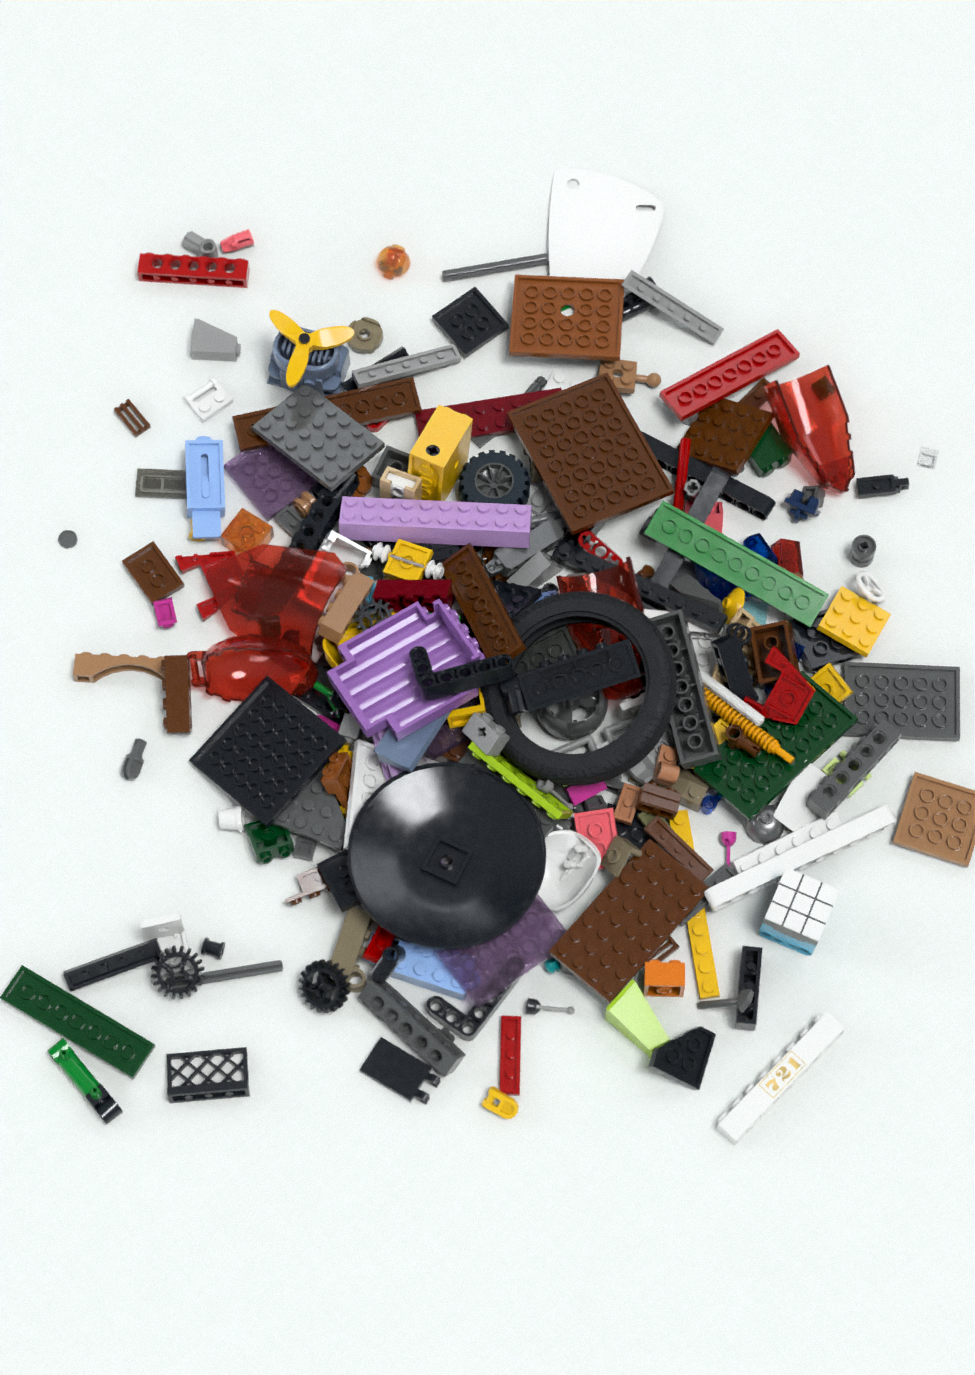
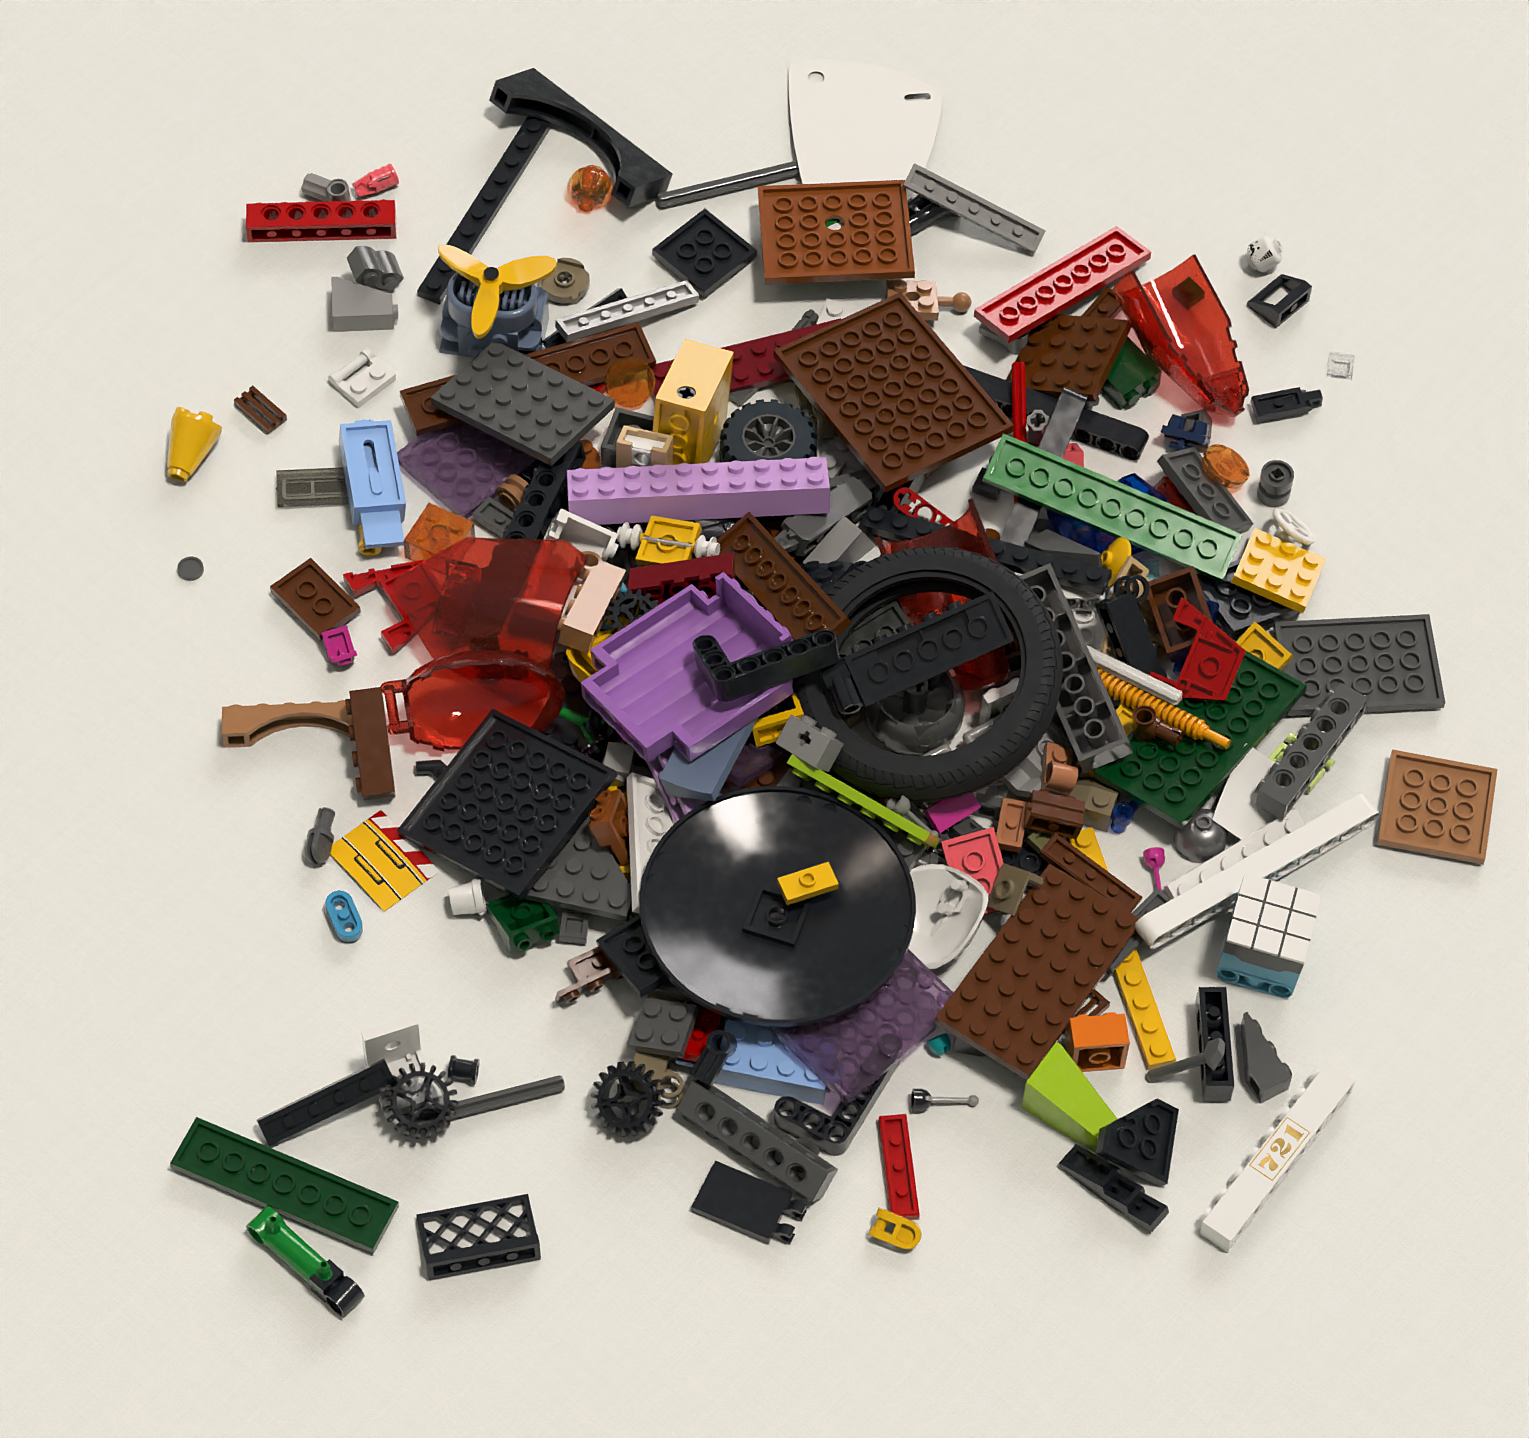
camera: 10 degrees left, 10 degrees down
none -> yellow cone [167,407,222,482]
none -> dark azure plate [325,890,363,942]
none -> yellow sticker [330,810,439,911]
none -> dark grey brick [347,246,404,290]
none -> black arm [416,760,447,780]
none -> black plate [417,116,550,305]
none -> black arch [489,68,673,208]
none -> clear orange tile [604,356,655,408]
none -> dark grey plate [629,998,699,1058]
none -> yellow plate [777,862,839,905]
none -> black slope [1059,1144,1169,1232]
none -> dark grey plate [1157,447,1254,533]
none -> clear orange tile [1202,444,1250,489]
none -> dark grey slope [1240,1012,1292,1104]
none -> white head [1245,235,1284,272]
none -> black tile [1247,274,1312,328]

